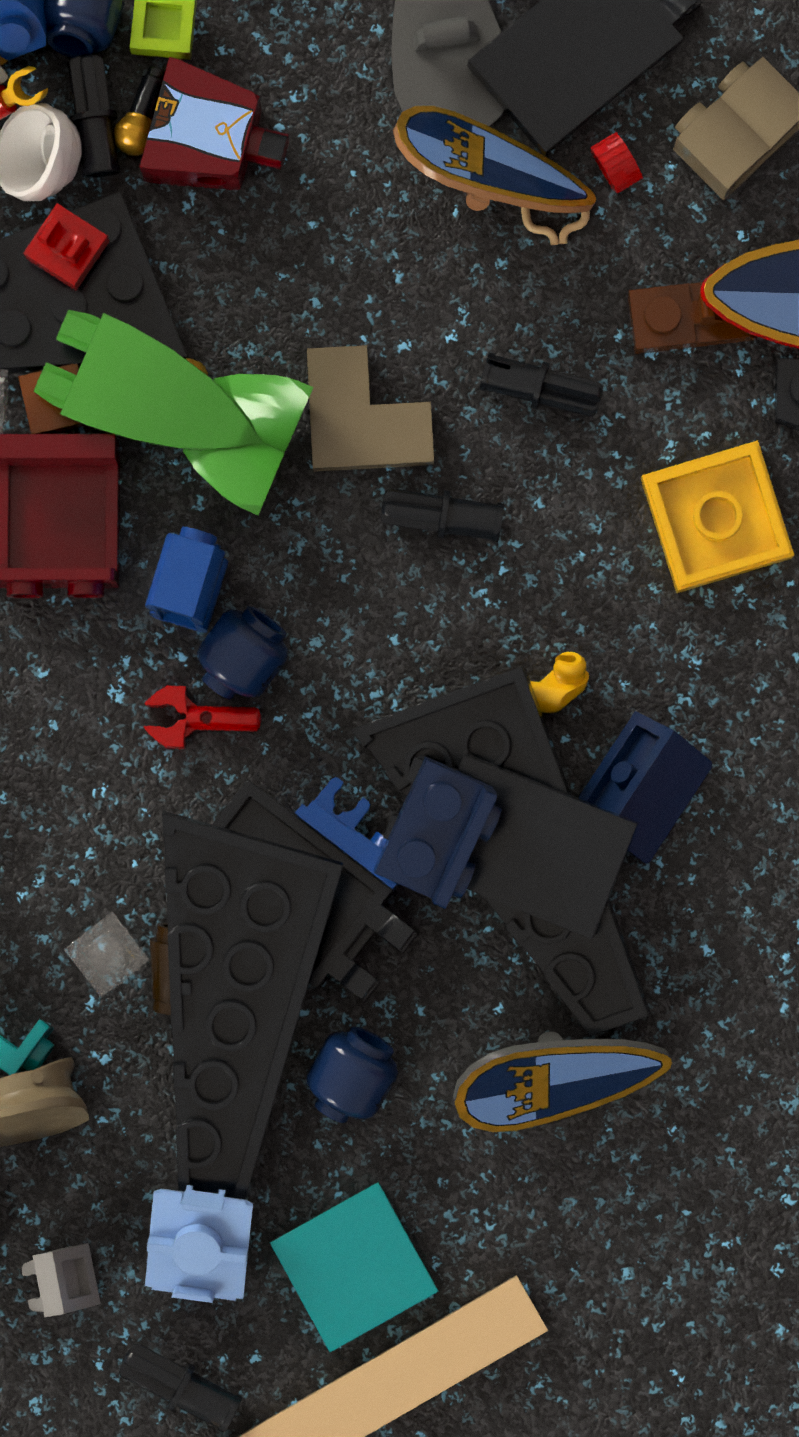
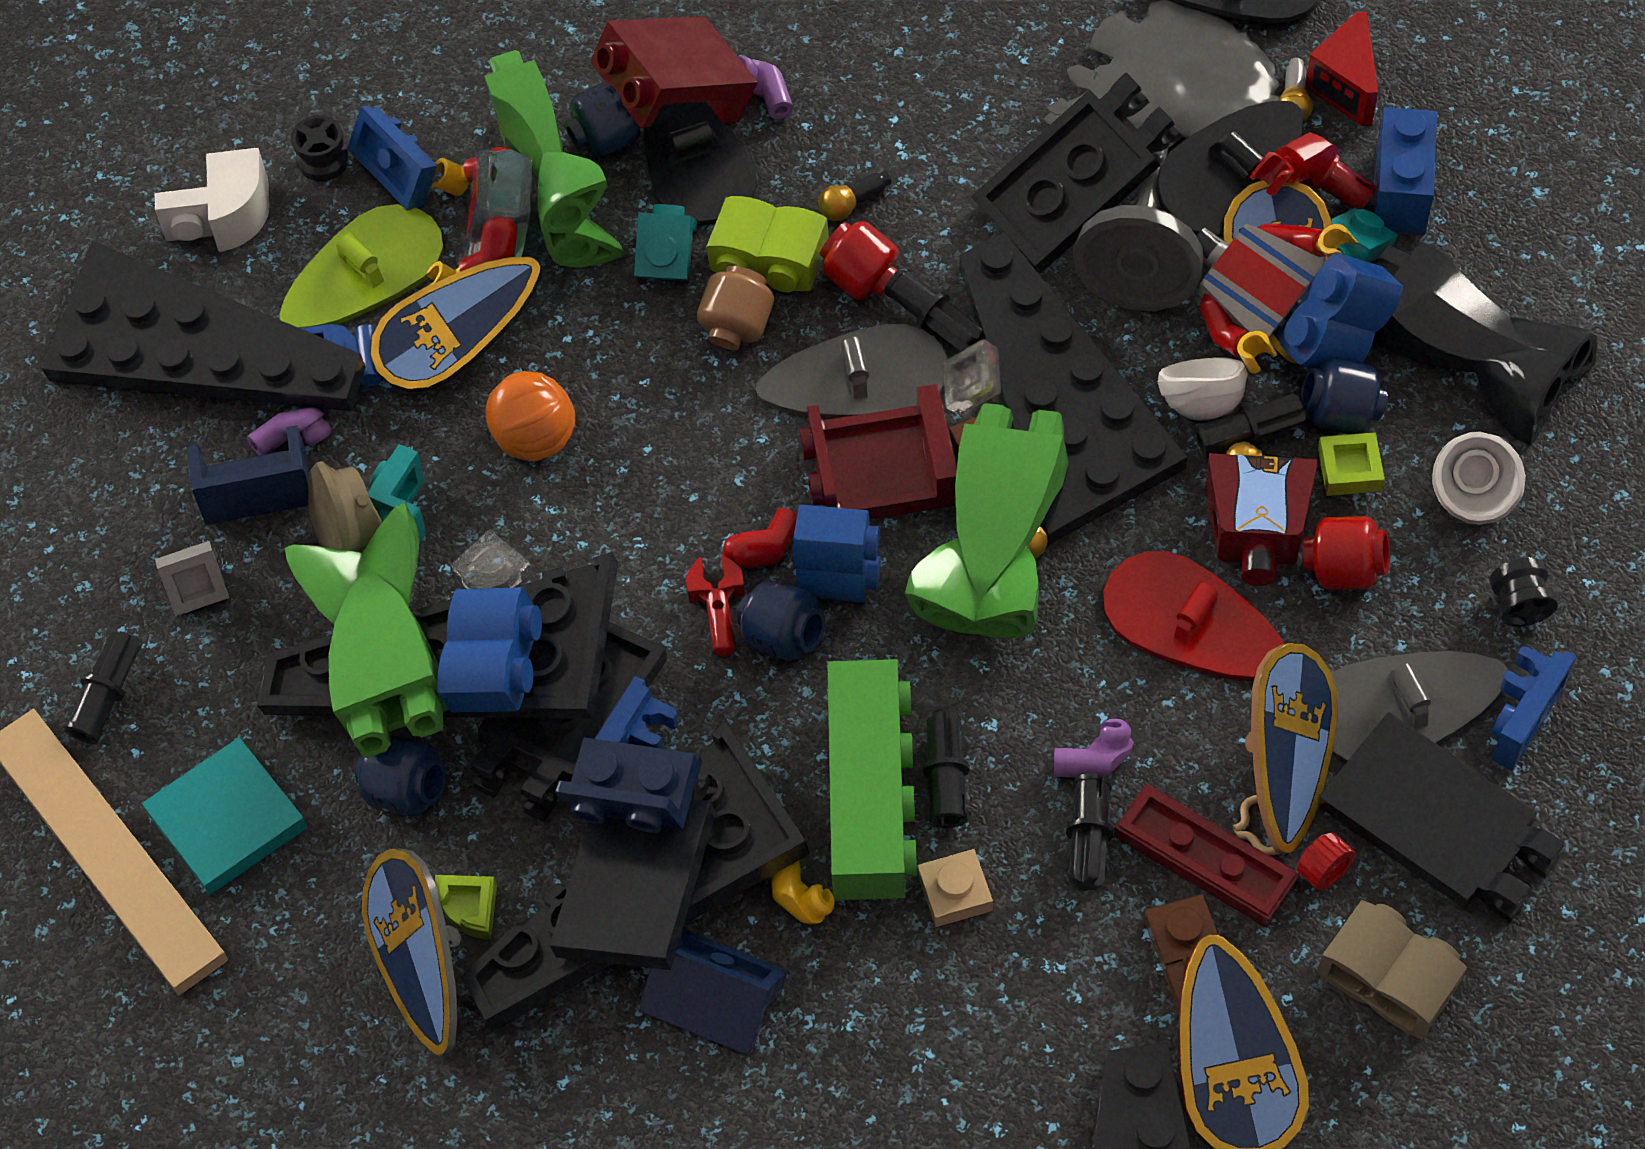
camera: 80 degrees right, 25 degrees down
red tile [23,203,110,291] -> none
light blue piece [145,1185,253,1303] -> none
dark tan tile [307,345,434,472] -> none
yellow tile [641,440,794,593] -> none
none -> bright green hips [285,502,449,758]
none -> lime tile [435,875,497,940]
none -> blue brick [437,587,542,712]
none -> red arm [723,508,797,568]
none -> bright green brick [827,659,917,900]
none -> tan plate [917,849,993,927]
none -> medium lavender arm [1054,719,1134,778]
none -> red shield [1103,551,1284,681]
none -> dark red tile [1114,783,1300,928]
none -> red head [1303,516,1390,590]

